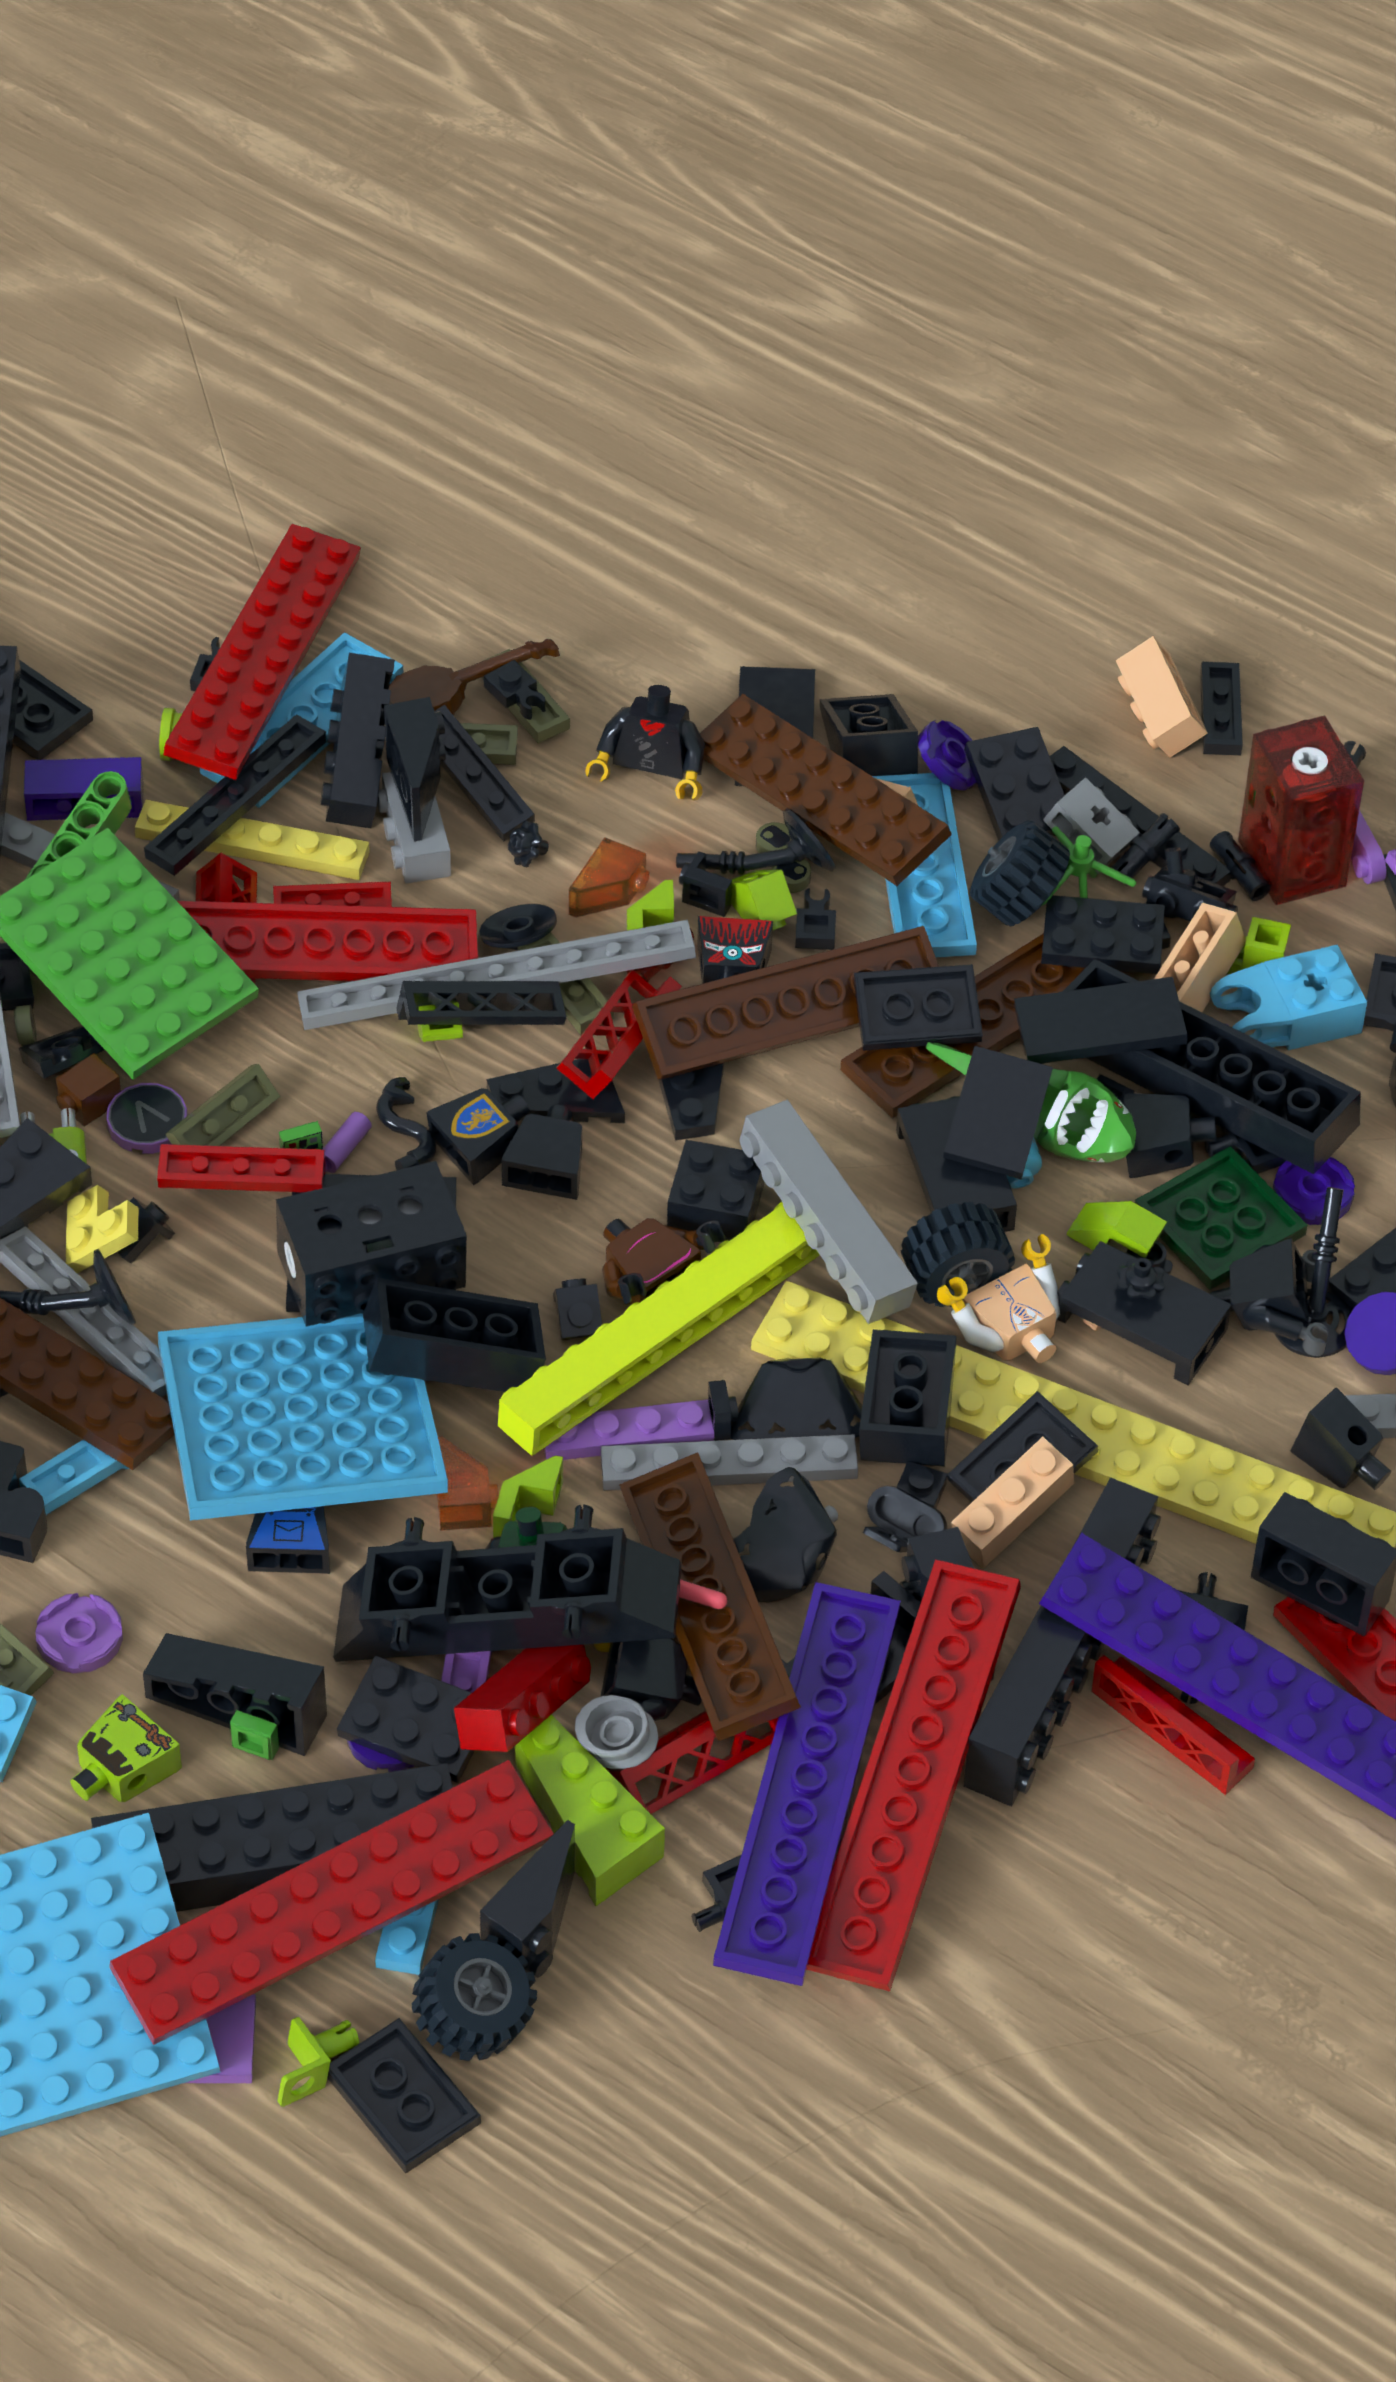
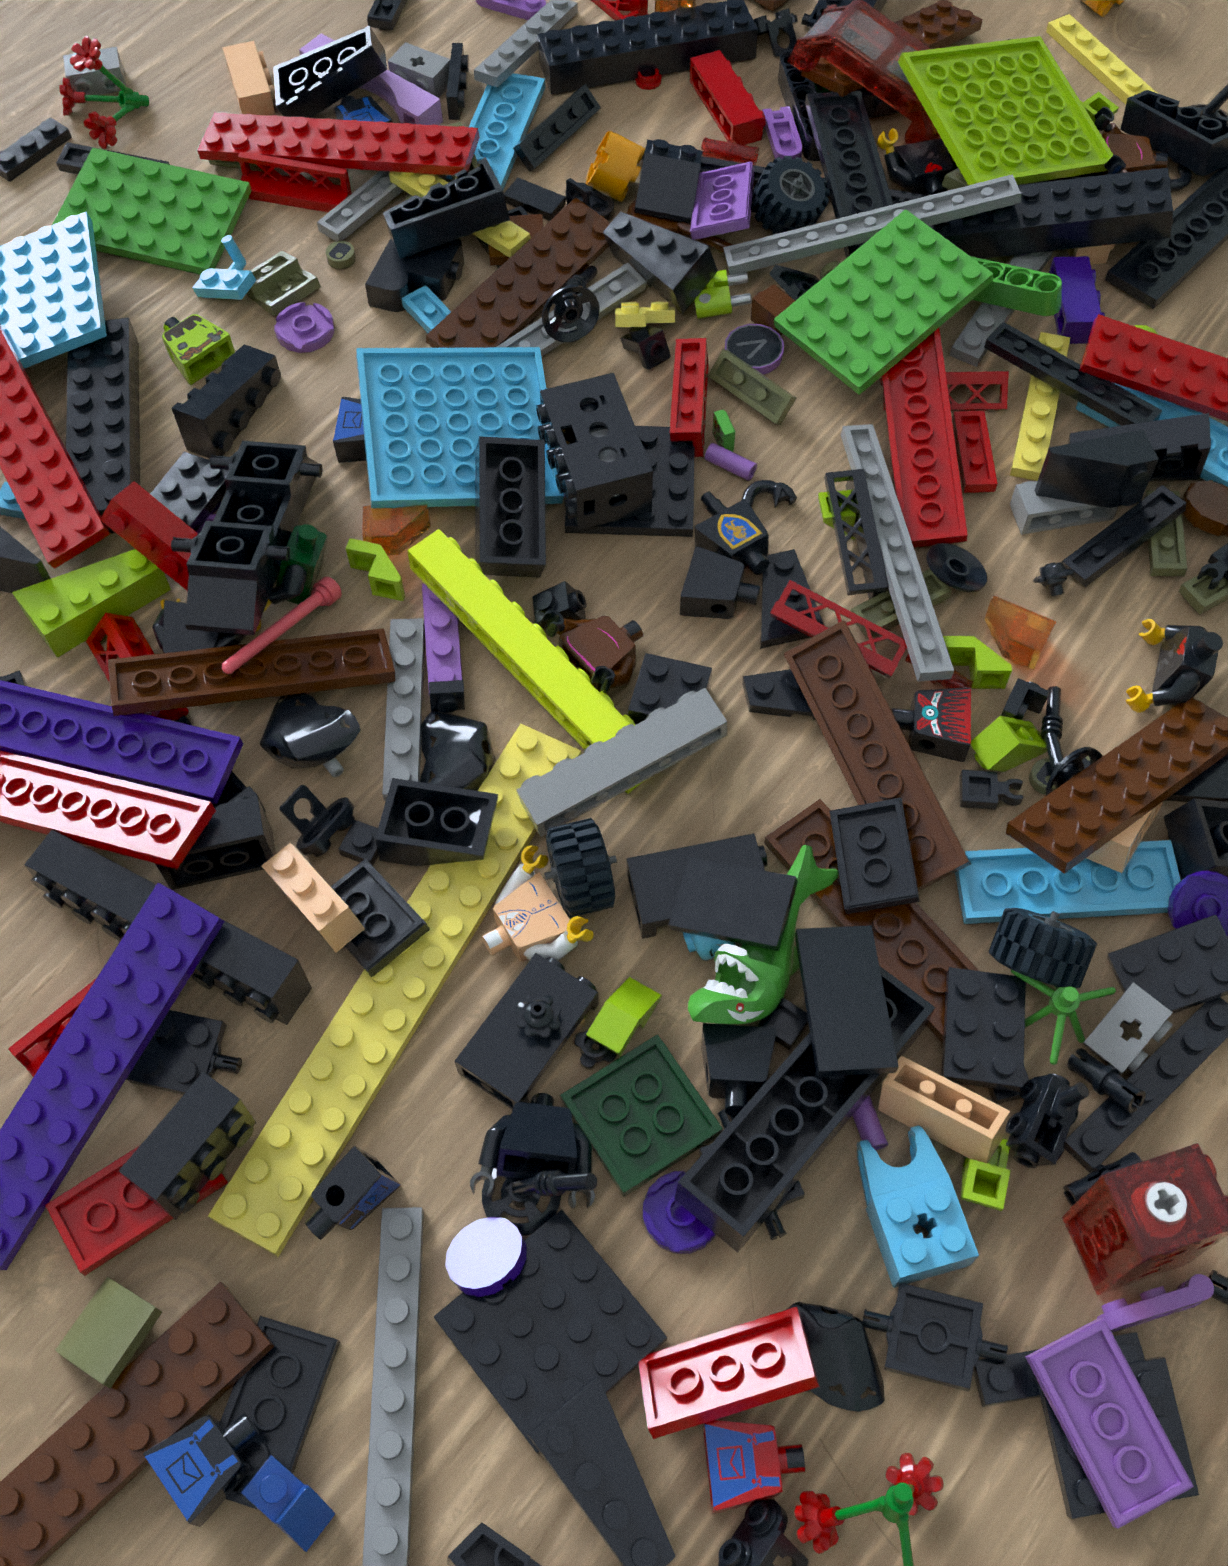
camera: 95 degrees right, 10 degrees up
light grey piece [575,1695,659,1769] -> none

